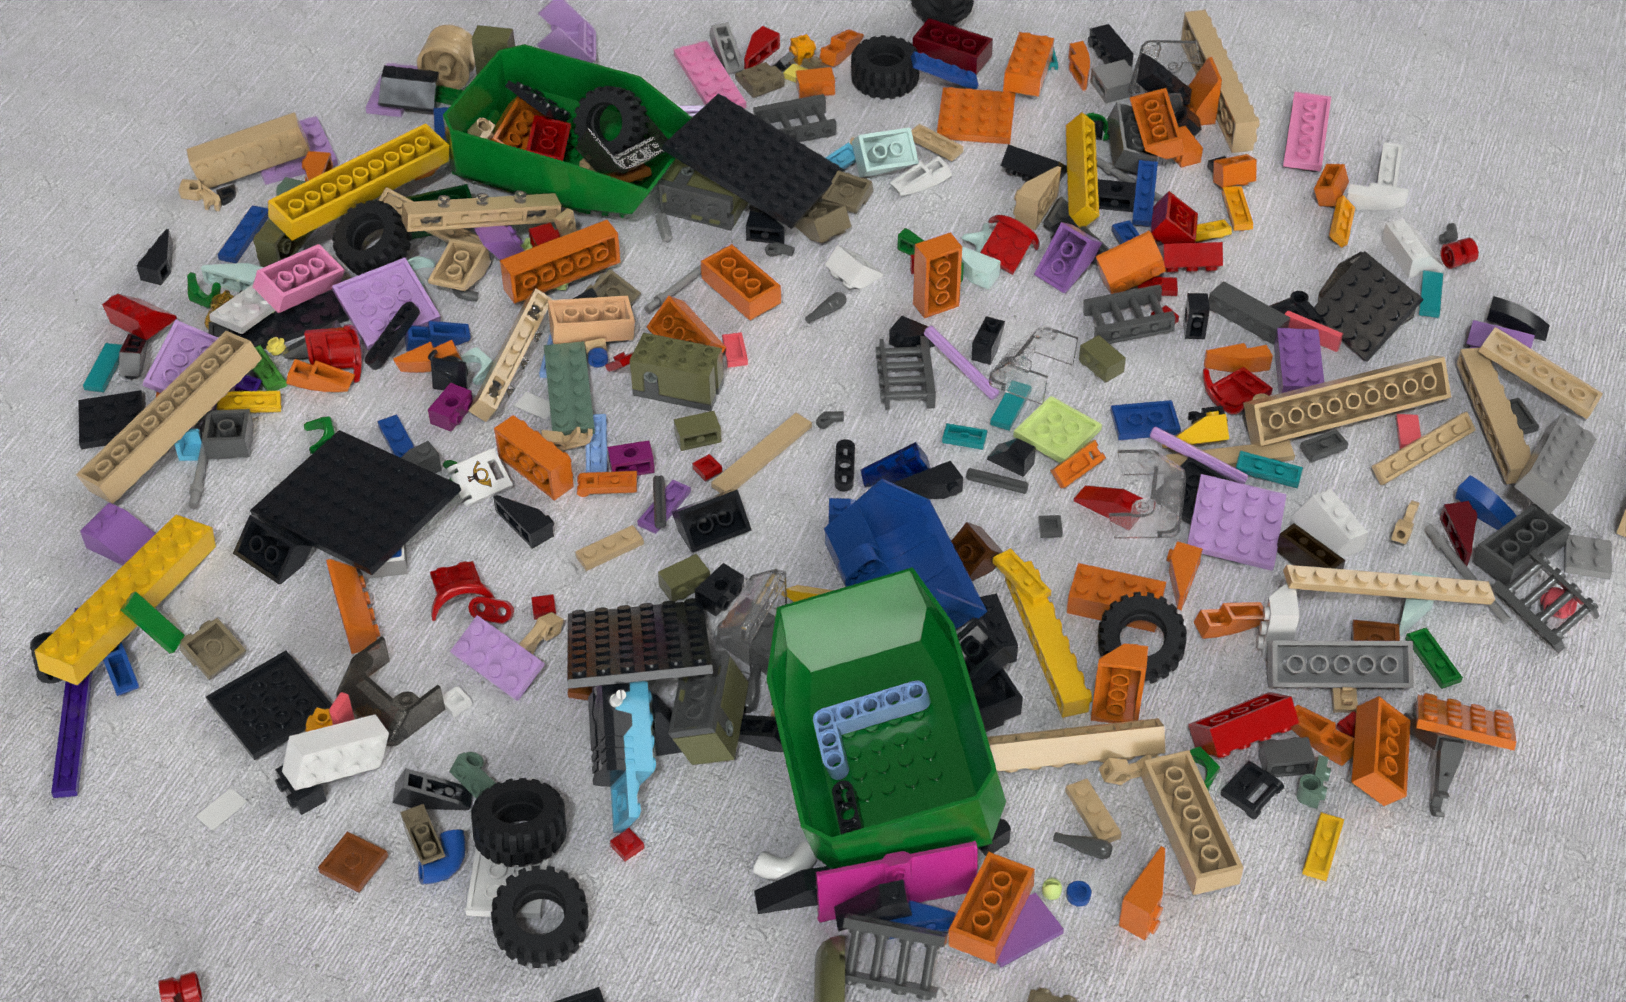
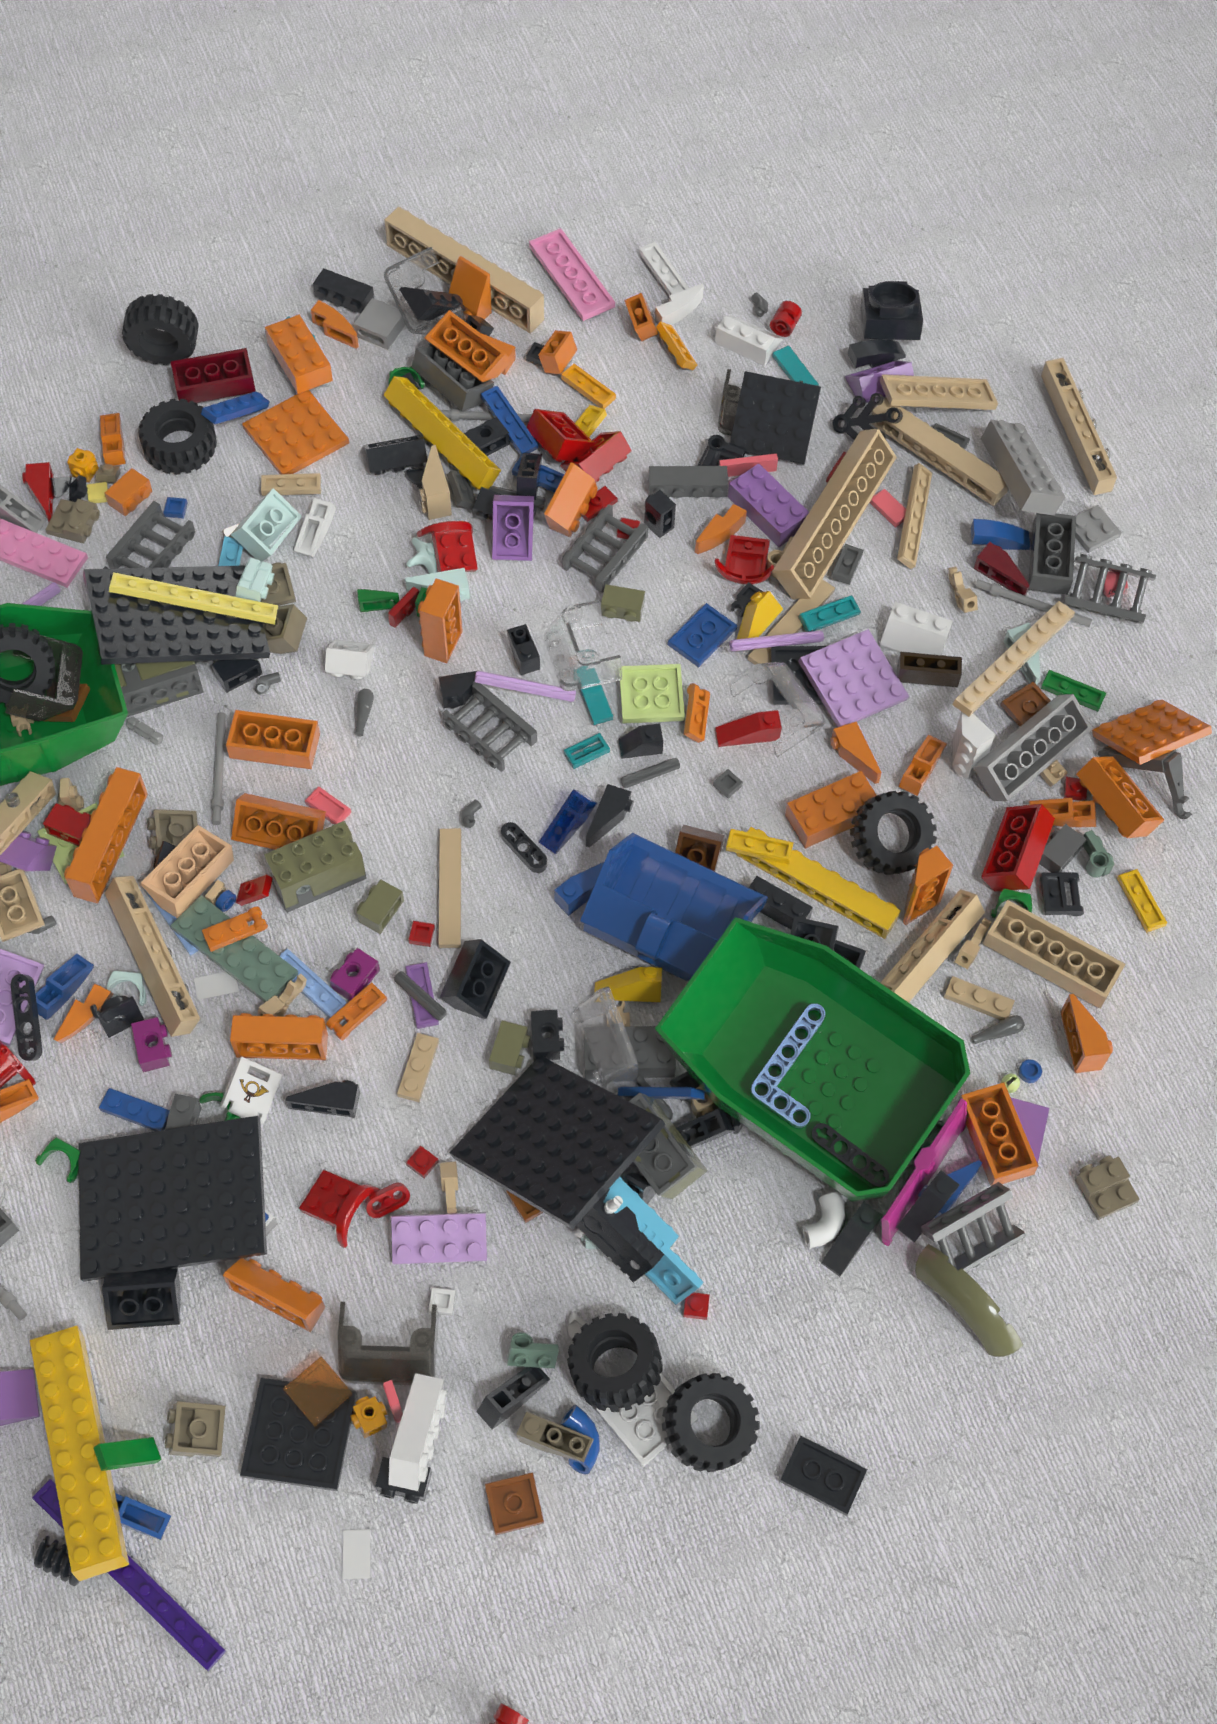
camera: 45 degrees left, 15 degrees up
none -> tile [50,476,72,498]
none -> light yellow tile [109,573,278,625]
none -> blue tile [164,497,188,519]
none -> orange plate [202,906,268,952]
none -> light aqua brick [236,558,275,602]
none -> clear orange tile [283,1356,352,1427]
none -> black slope [516,453,542,500]
none -> blue tile [617,1087,705,1100]
none -> black plant [832,393,903,440]
none -> black container [860,281,923,340]

